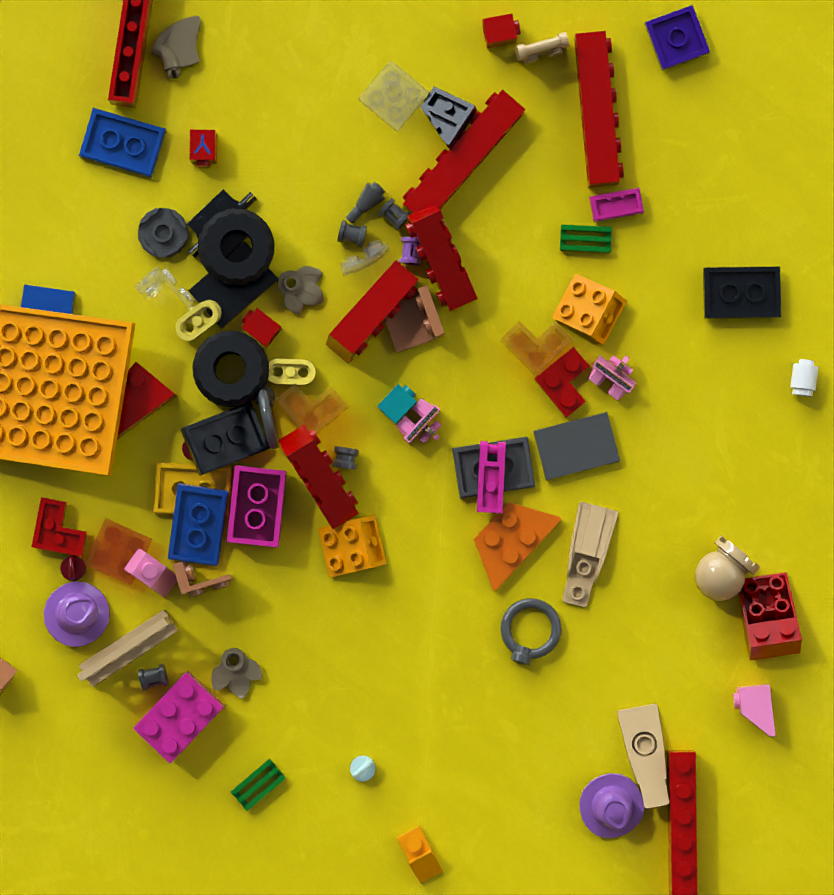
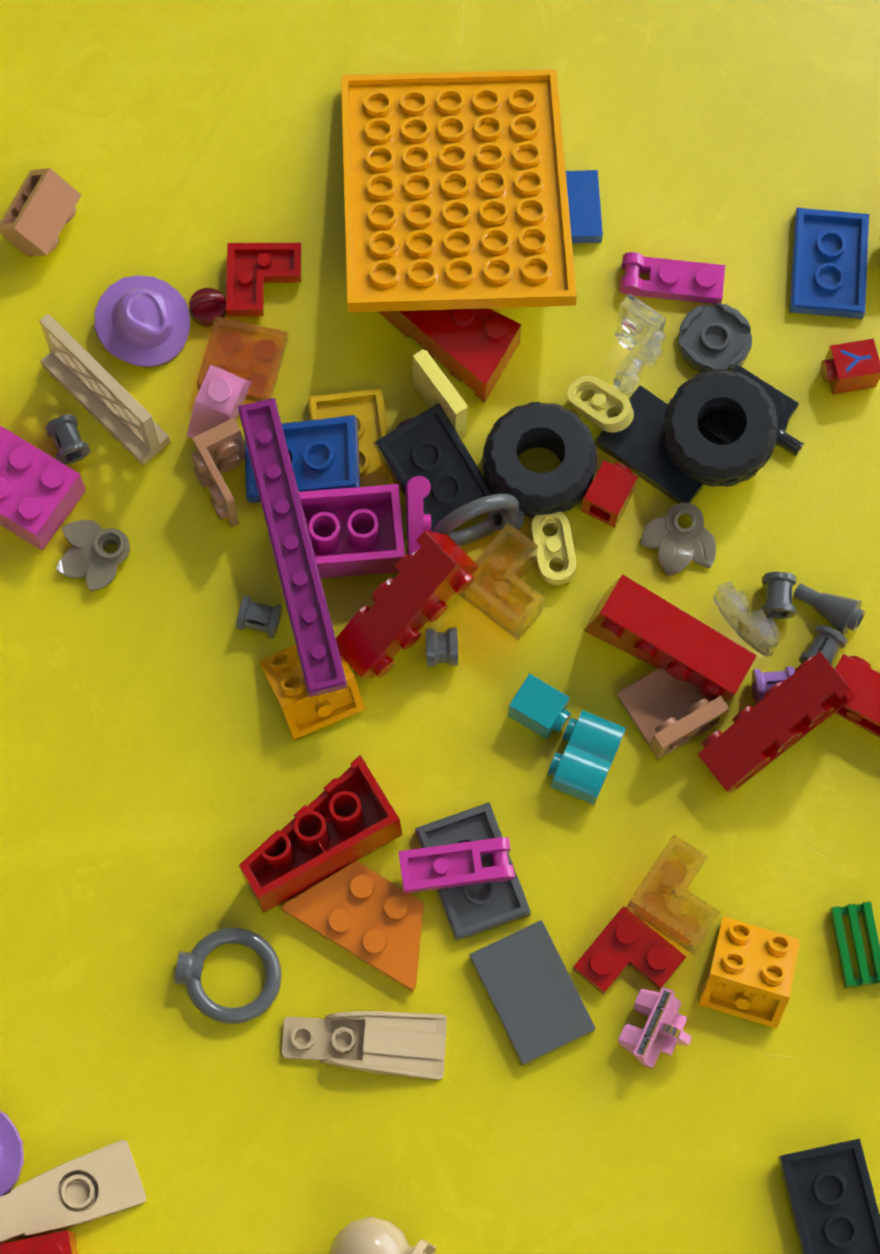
camera: 75 degrees right, 15 degrees down
bright pink hips [396,399,441,444] -> none
none -> dark grey bush [236,595,283,639]
none -> magenta tile [237,398,347,697]
none -> red wedge [239,755,402,913]
none -> dark pink plate [406,476,431,555]
none -> light yellow tile [412,349,468,439]
none -> teal brick [547,710,626,805]
none -> dark pink plate [619,252,725,304]

